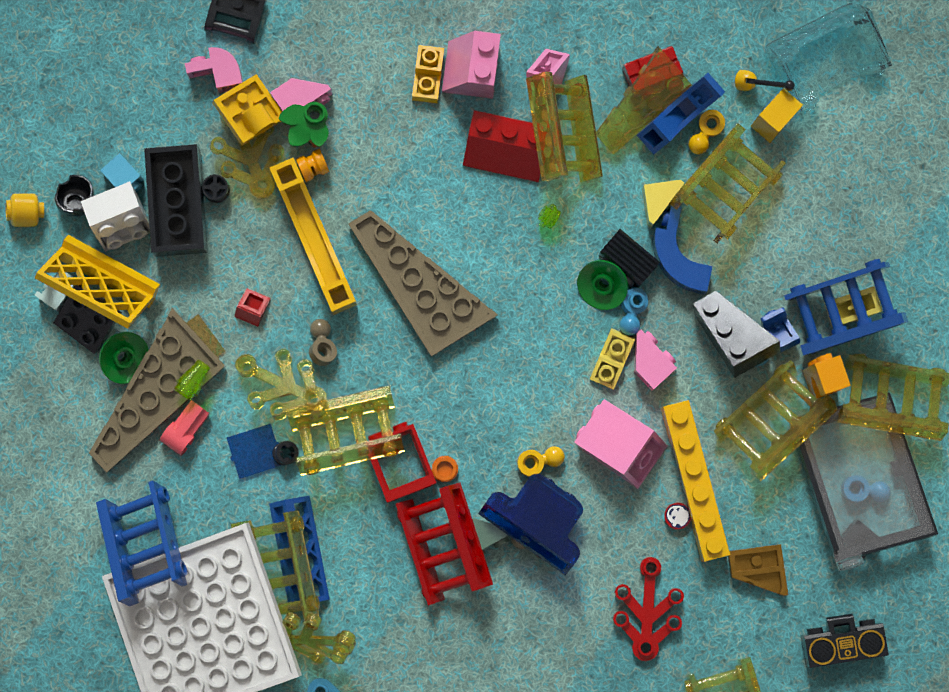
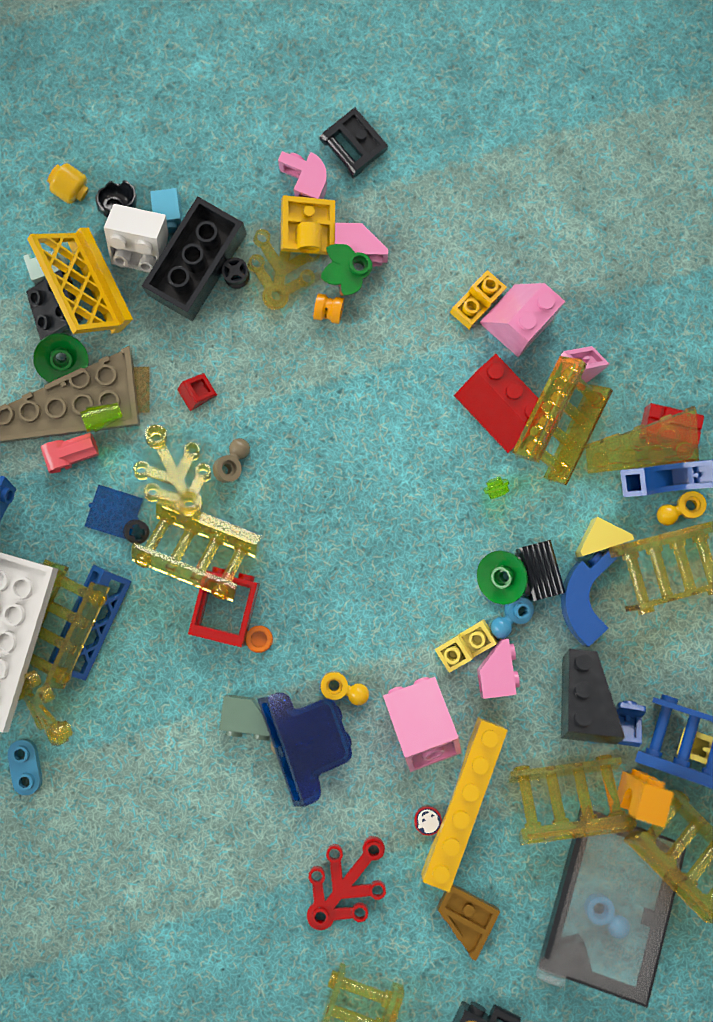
camera: 40 degrees right, 0 degrees up
yellow arch [270,157,357,315] -> none
dark tan wing [349,210,498,357] -> none
red fence [395,482,493,606] -> none

